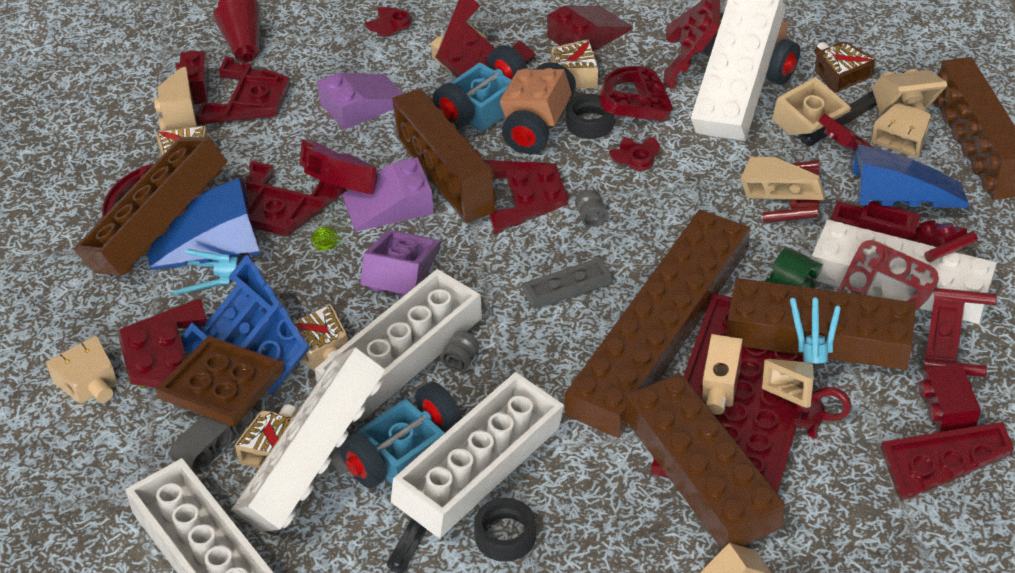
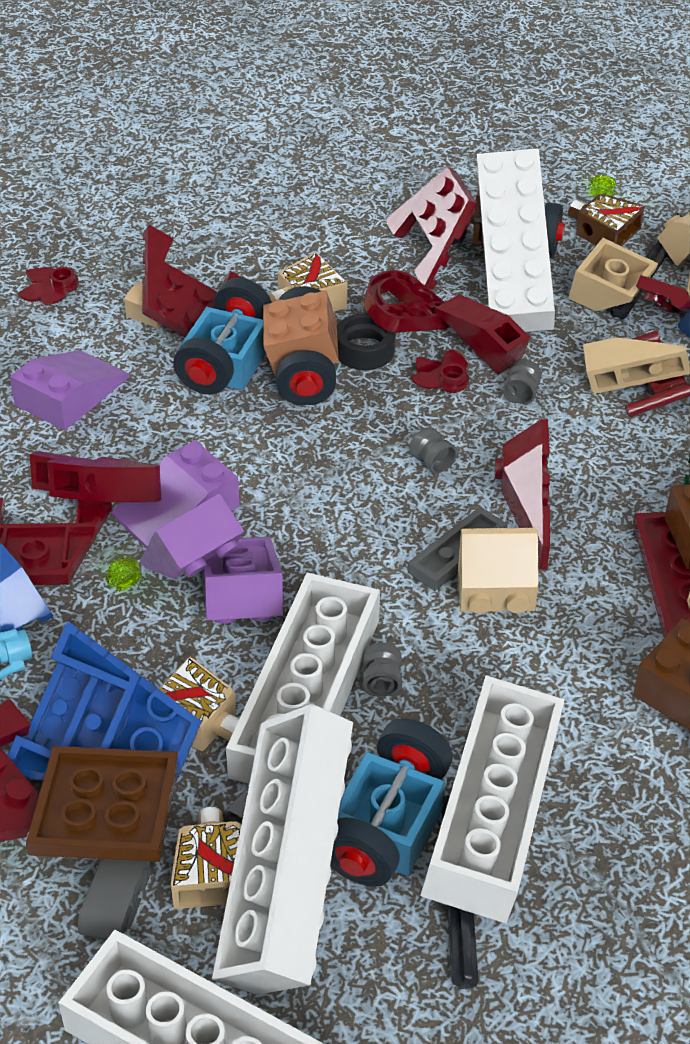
camera: 25 degrees left, 0 degrees up
reddish brown brick [392,88,496,223] -> none
black tyre [474,498,536,562] -> none
dark red wing [483,160,568,235] -> none
dark red slope [547,5,633,51] -> none
reddish brown brick [565,209,751,438] -> none
none -> medium lavender slope [140,493,244,579]
none -> dark red slope [435,294,531,375]
none -> slope [457,528,538,614]
none -> dark red wedge [494,419,550,570]
none -> dark grey wheel [503,359,542,405]
none -> clear neon green bush [589,175,616,198]

